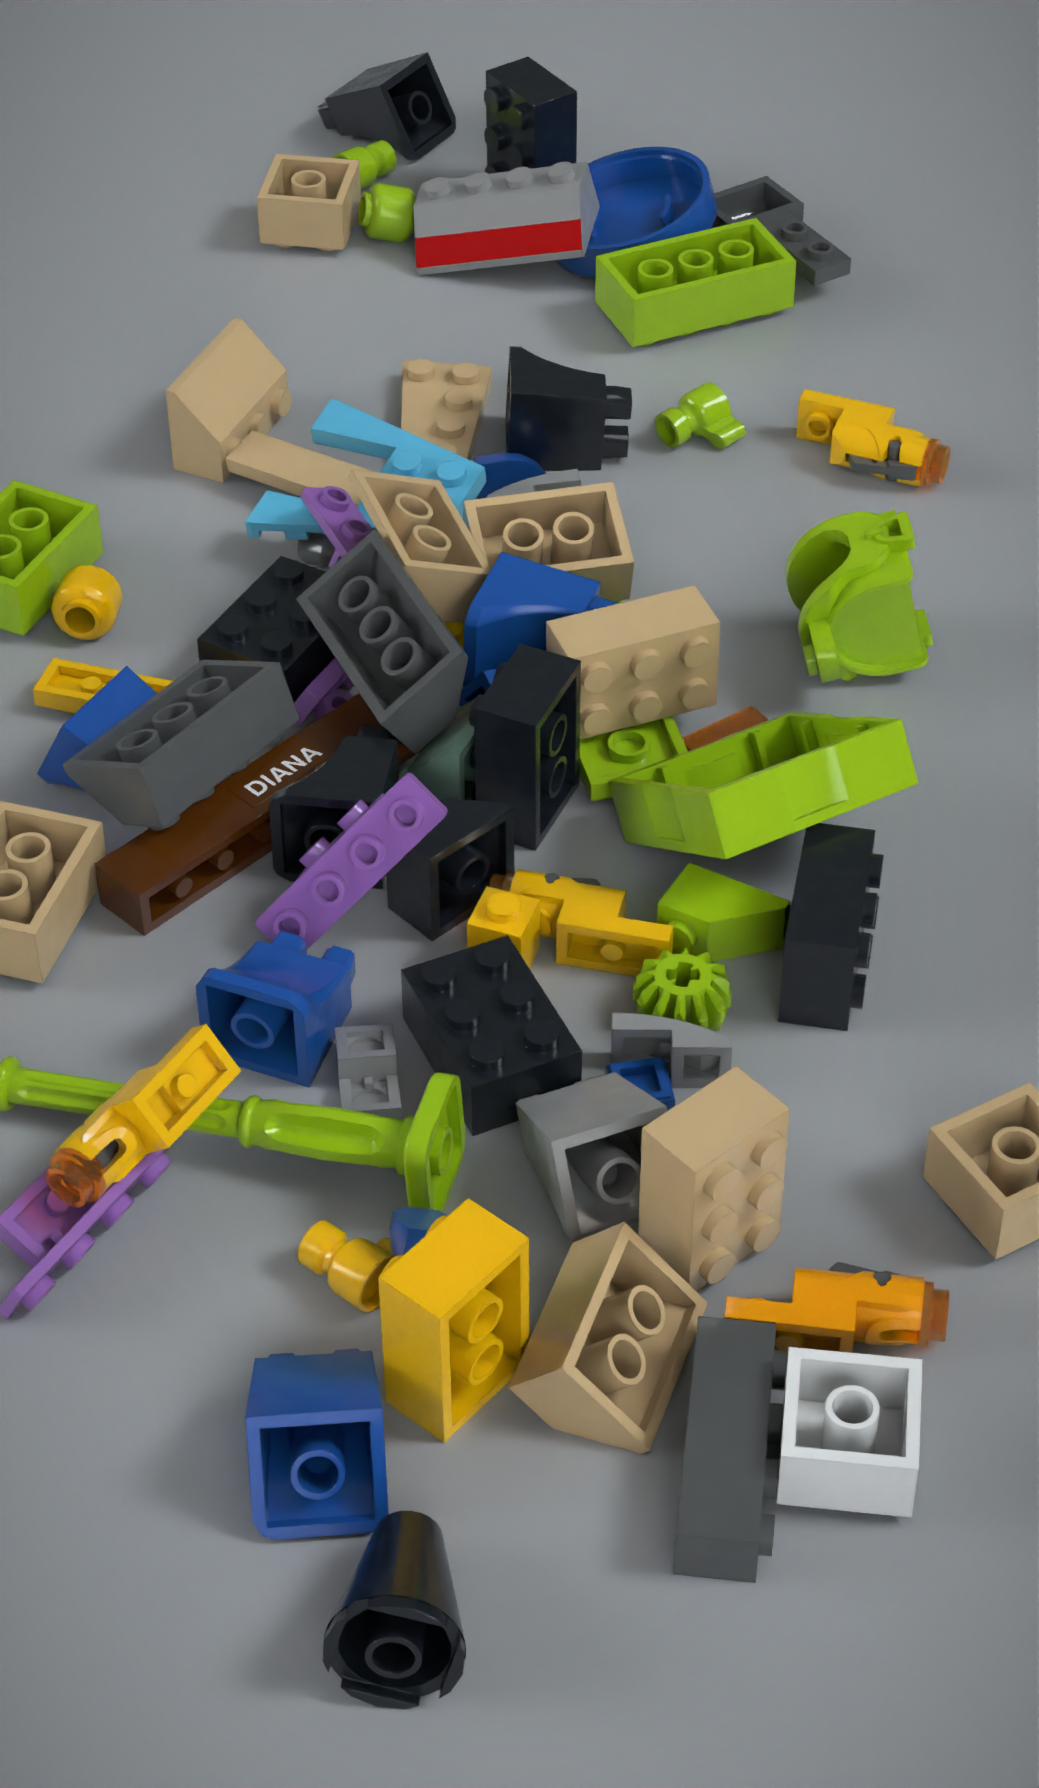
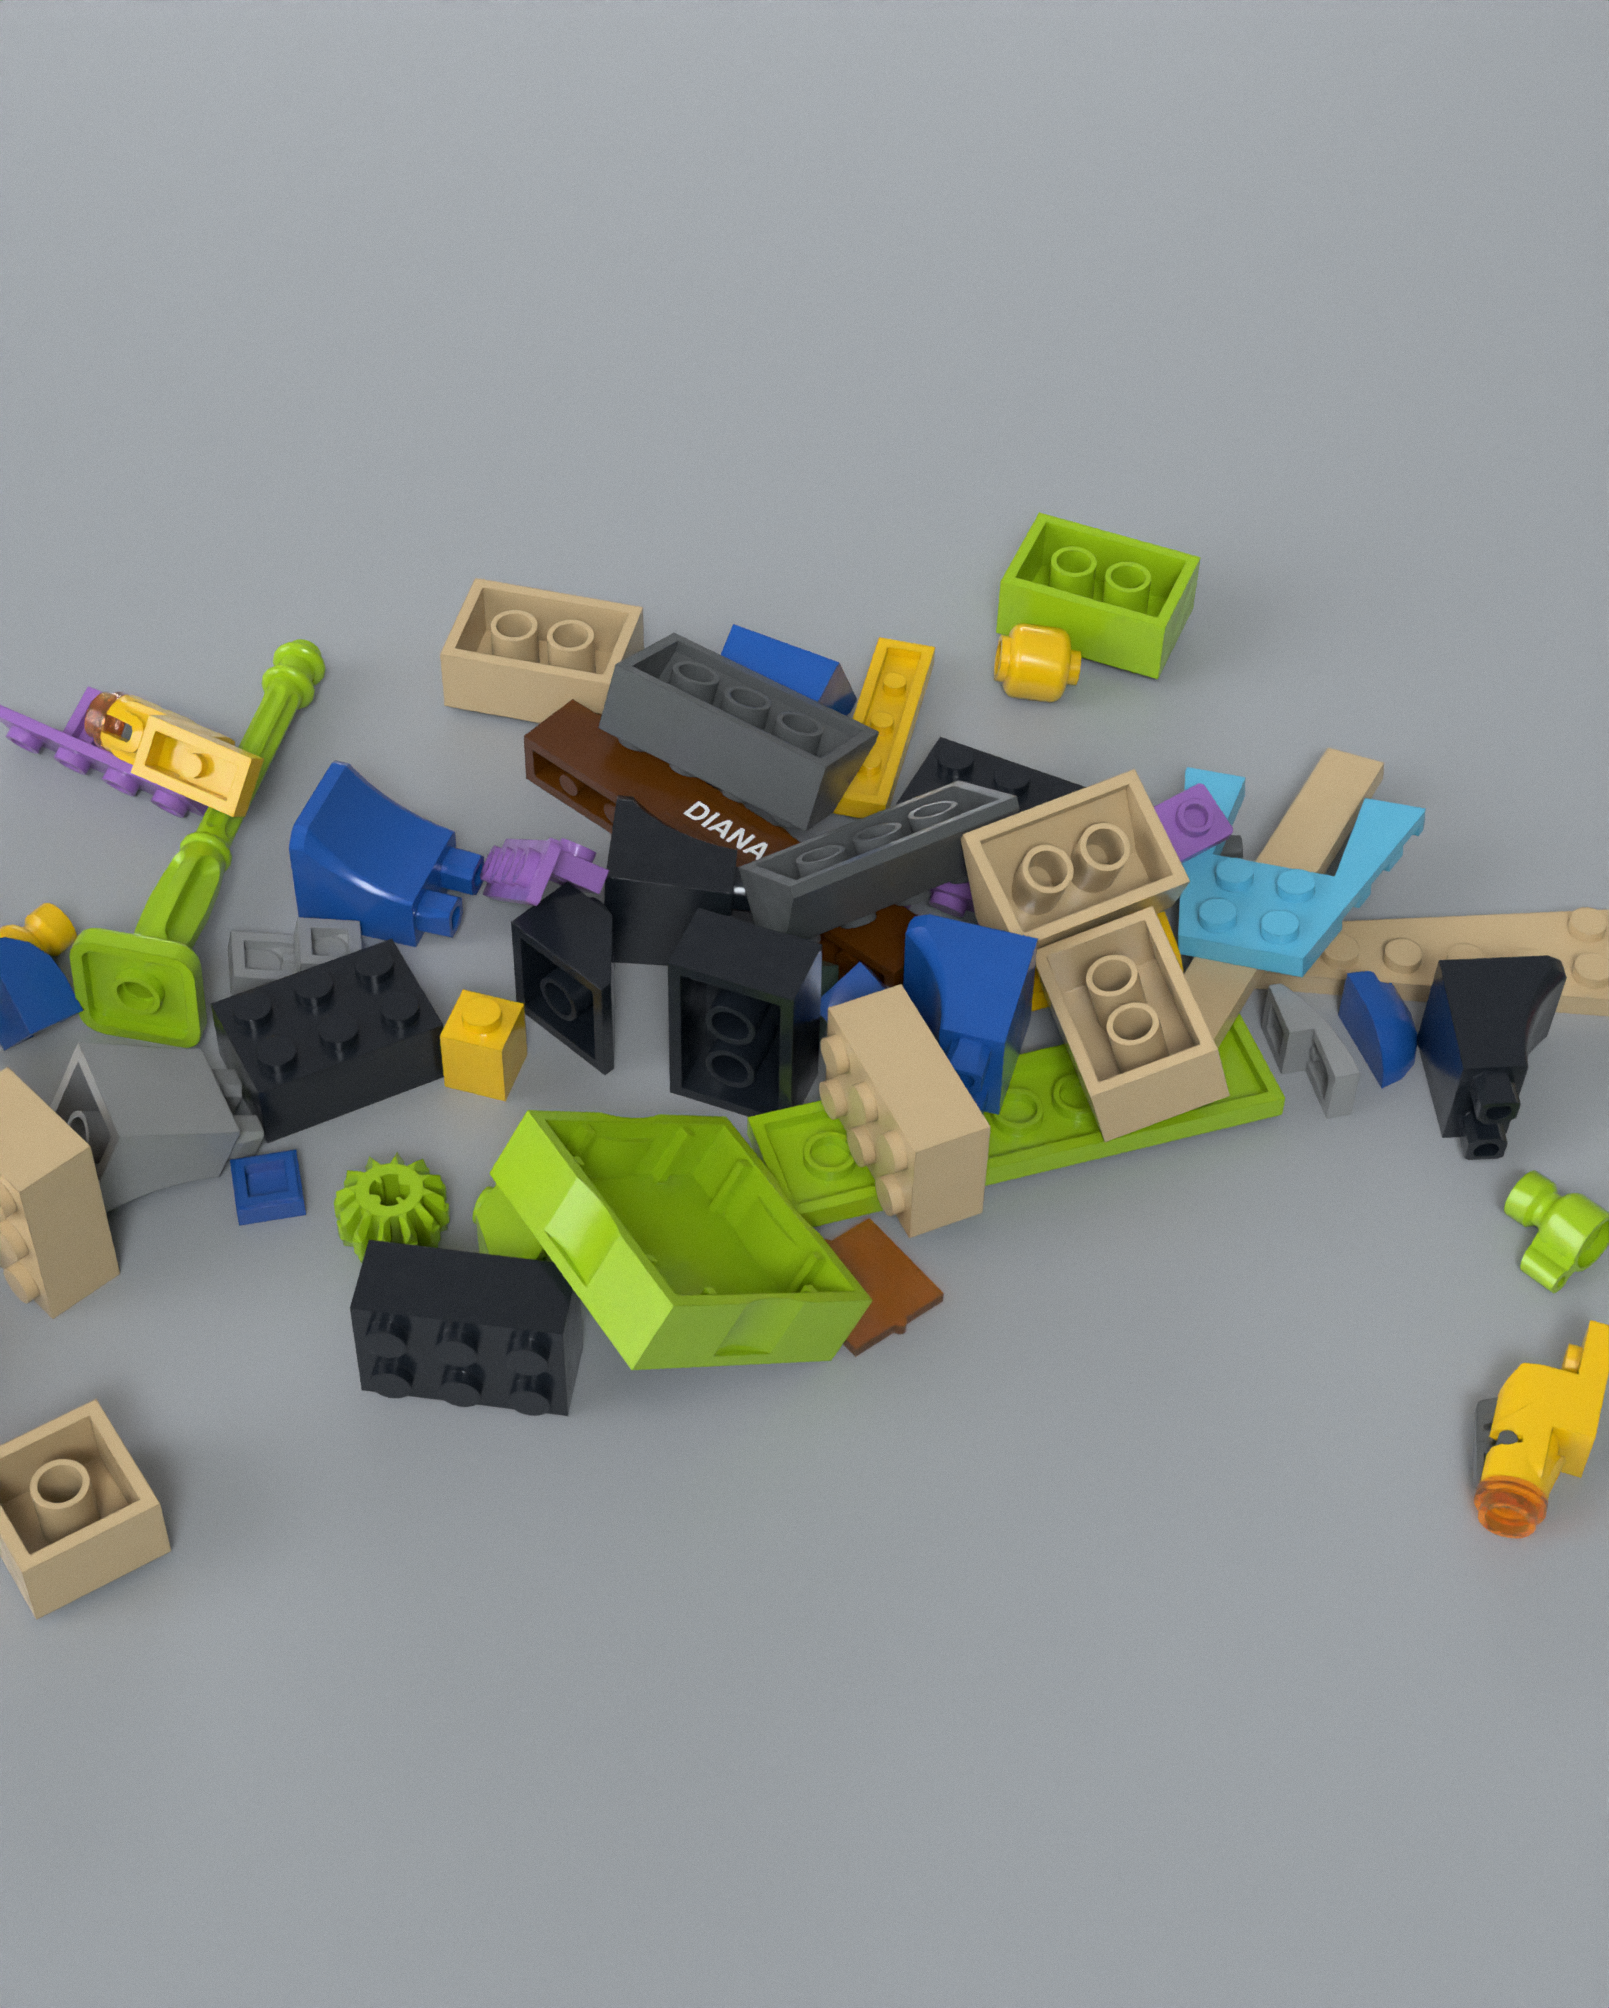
camera: 85 degrees right, 5 degrees up
tan slope [165,318,292,483] -> none
yellow plate [489,869,673,977] -> none
light grey slope [611,1012,732,1088] -> none
lime animal [785,510,933,683] -> none

